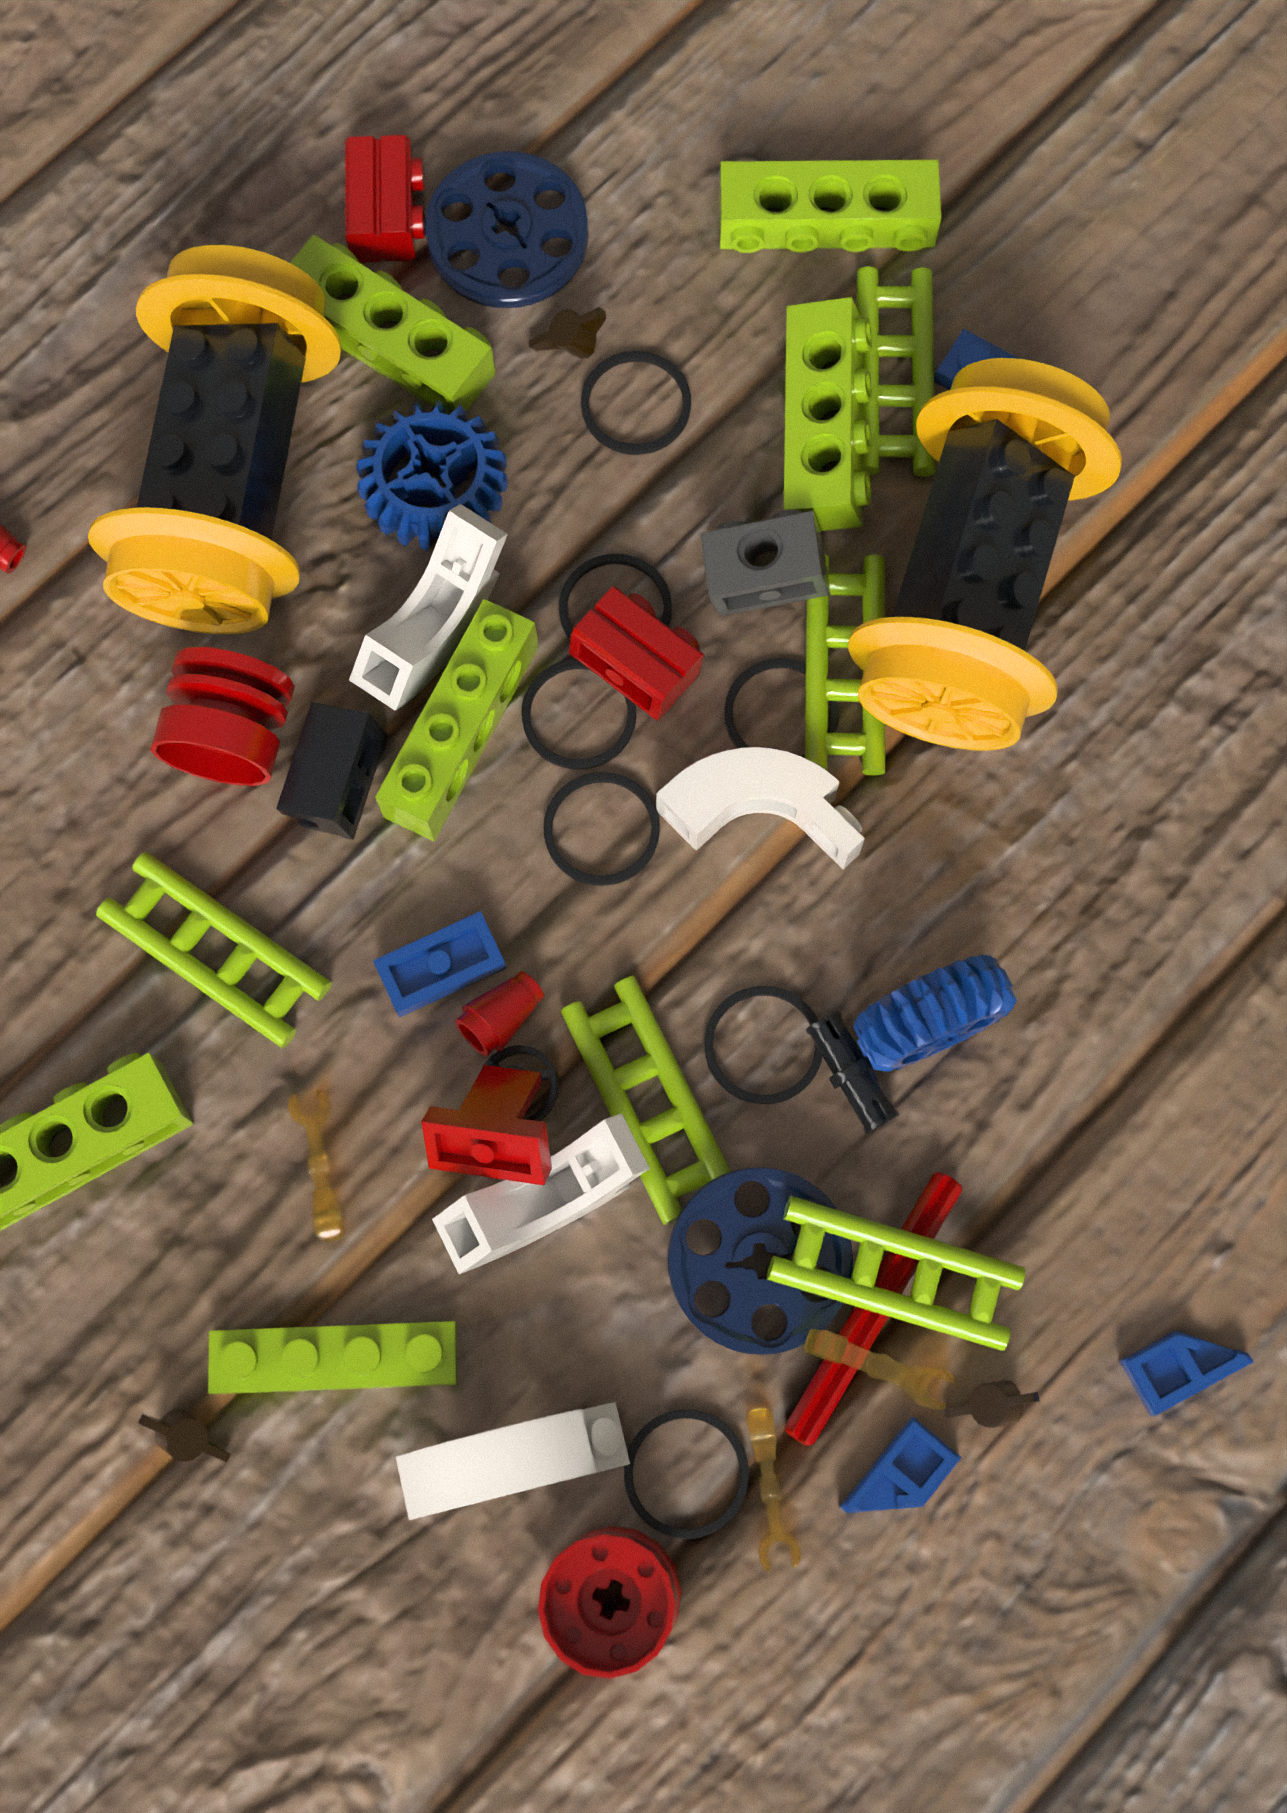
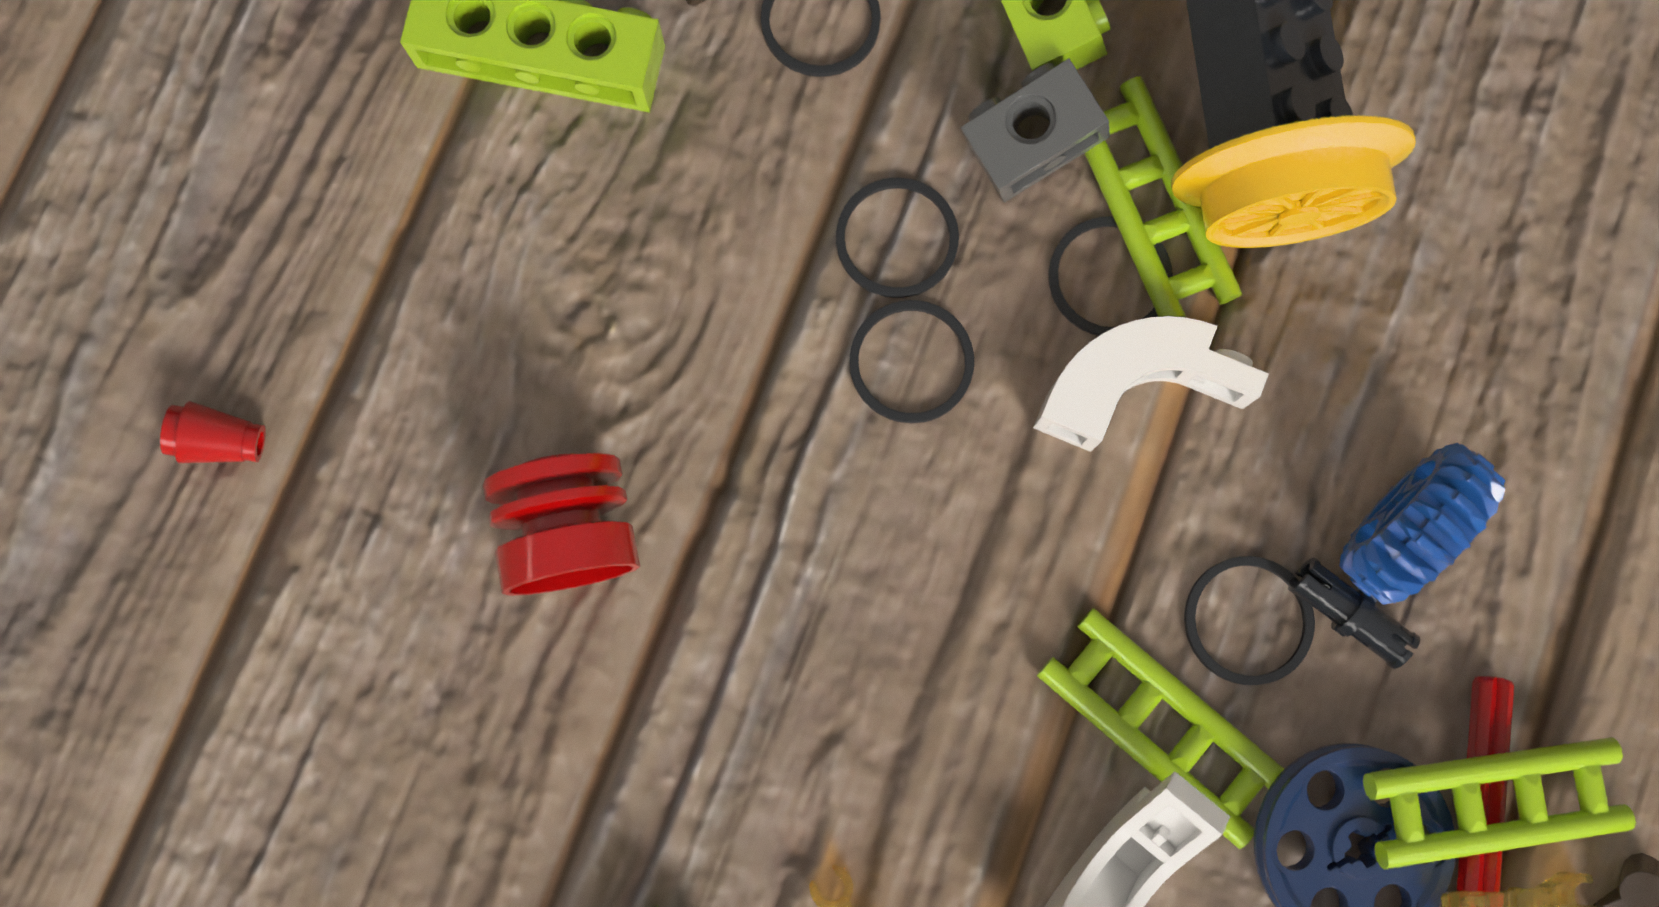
camera: 25 degrees left, 5 degrees up
brick [88,245,342,634] -> none
lime bar [96,851,332,1049] -> none
black hinge [276,702,388,840] -> none
white arch [349,504,508,711] -> none
blue gear [356,399,508,552] -> none
blue plate [373,911,507,1018] -> none
lime brick [375,599,539,842] -> none
red piece [421,1045,560,1186] -> none
red cone [455,971,544,1056] -> none
black piece [543,772,660,886] -> none
red brick [569,586,704,721] -> none

